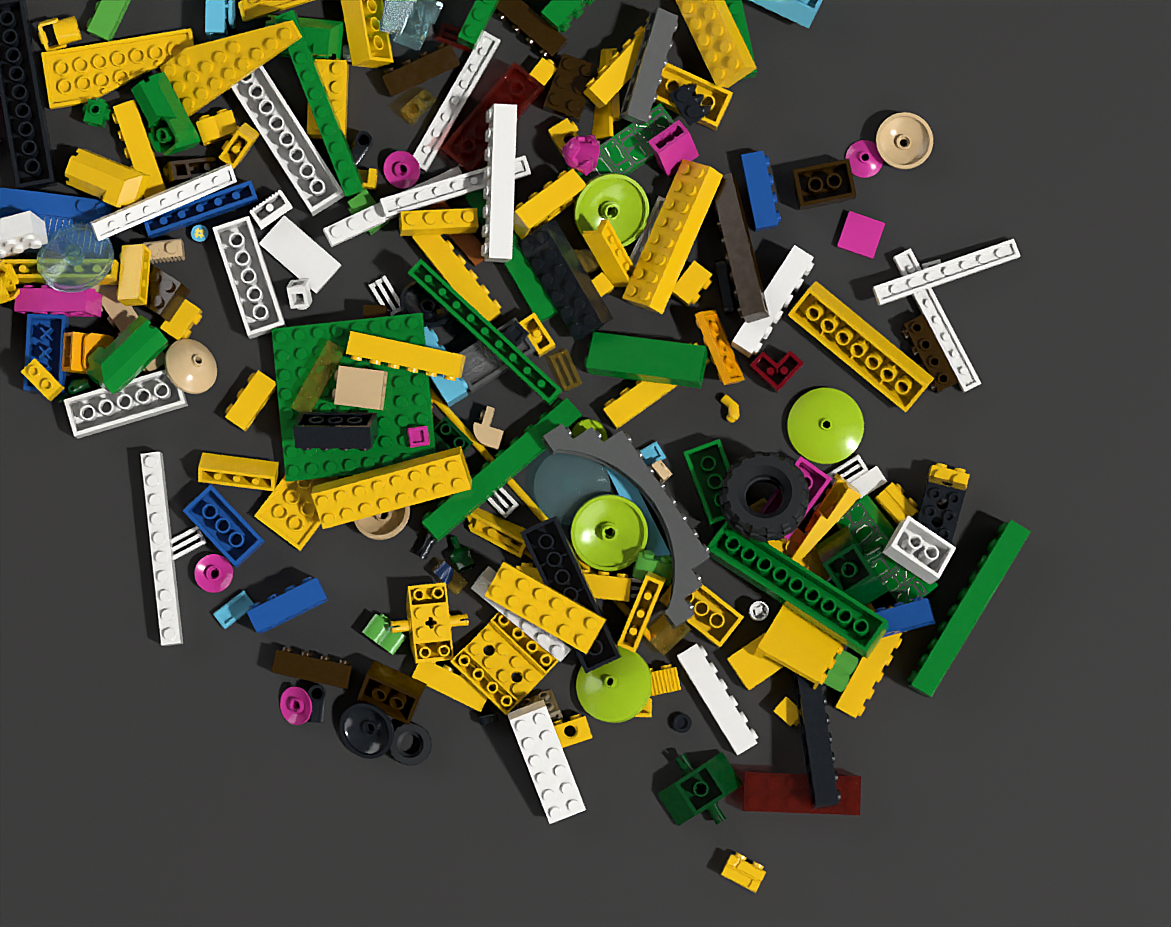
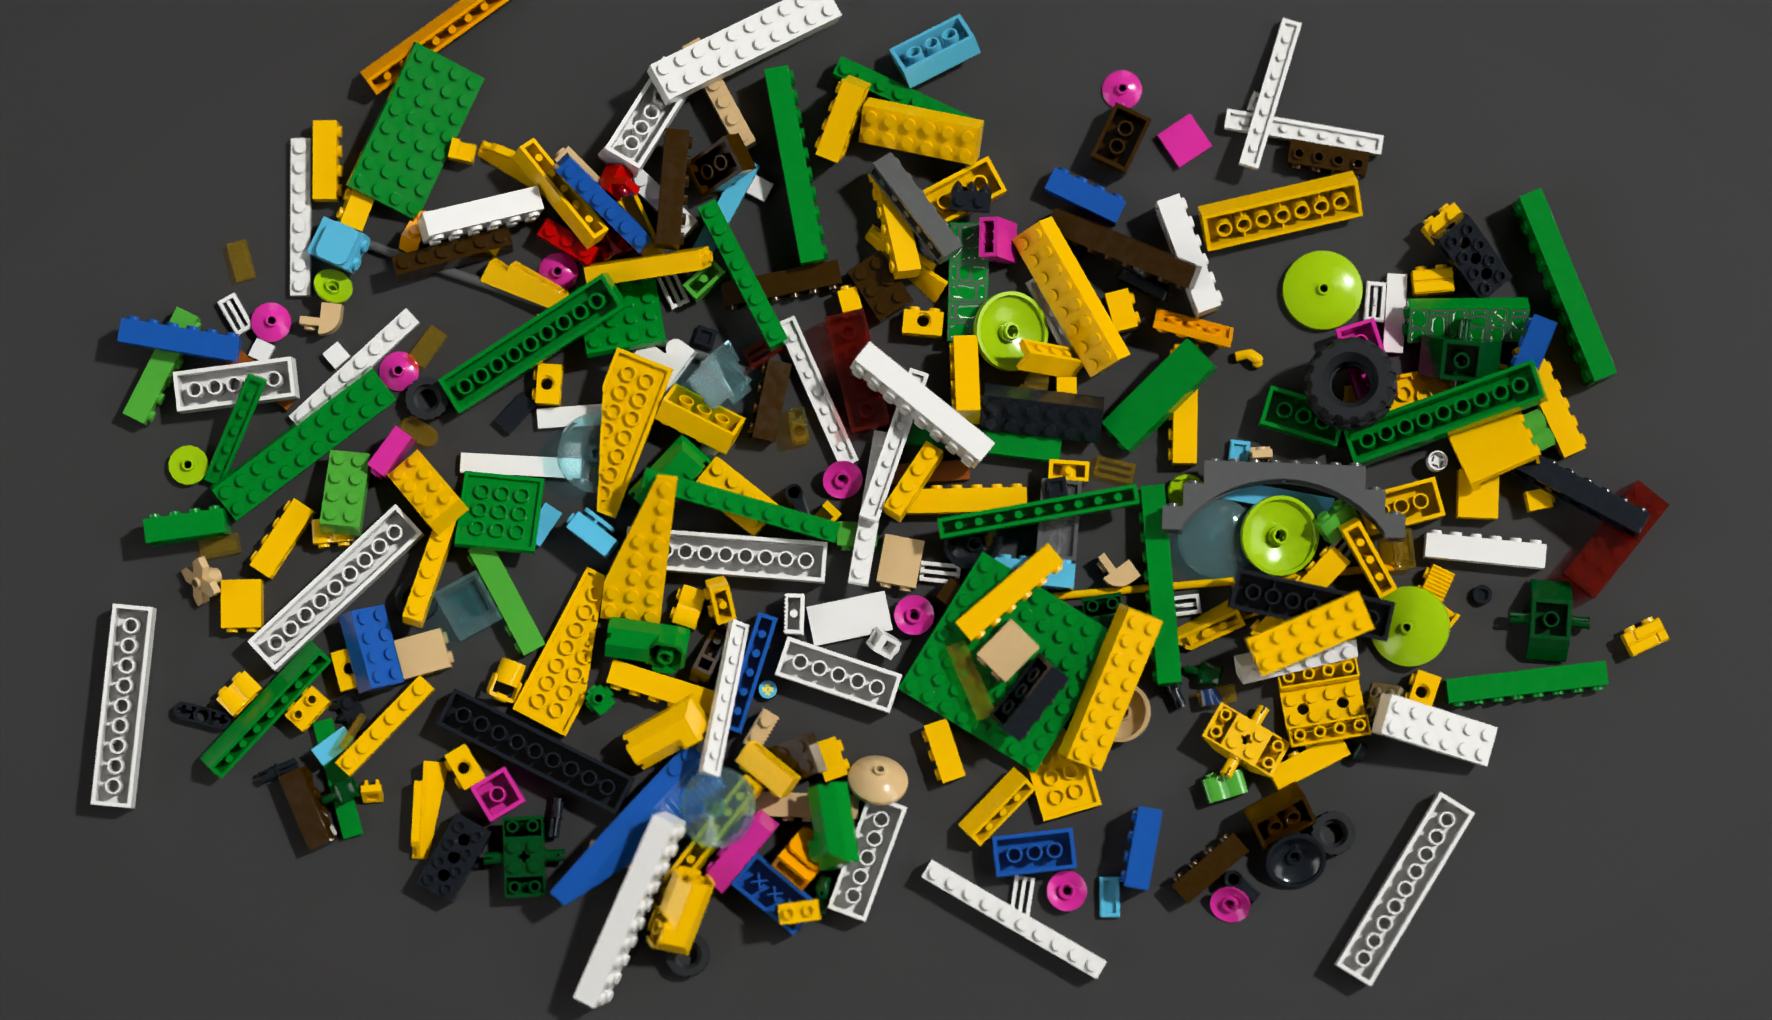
camera: 50 degrees left, 0 degrees up
dark pink tile [408,426,430,448] -> none
dark pink helmet [562,135,600,176] -> none
dark red brick [749,351,804,393] -> none
yellow wedge [791,473,861,563] -> none
tan dish [876,112,933,169] -> none
white brick [882,515,956,585] -> none
none -> tan brick [876,534,925,592]
none -> dark pink dish [894,595,934,635]
none -> white brick [1334,792,1475,986]
none -> green brick [1444,660,1609,707]

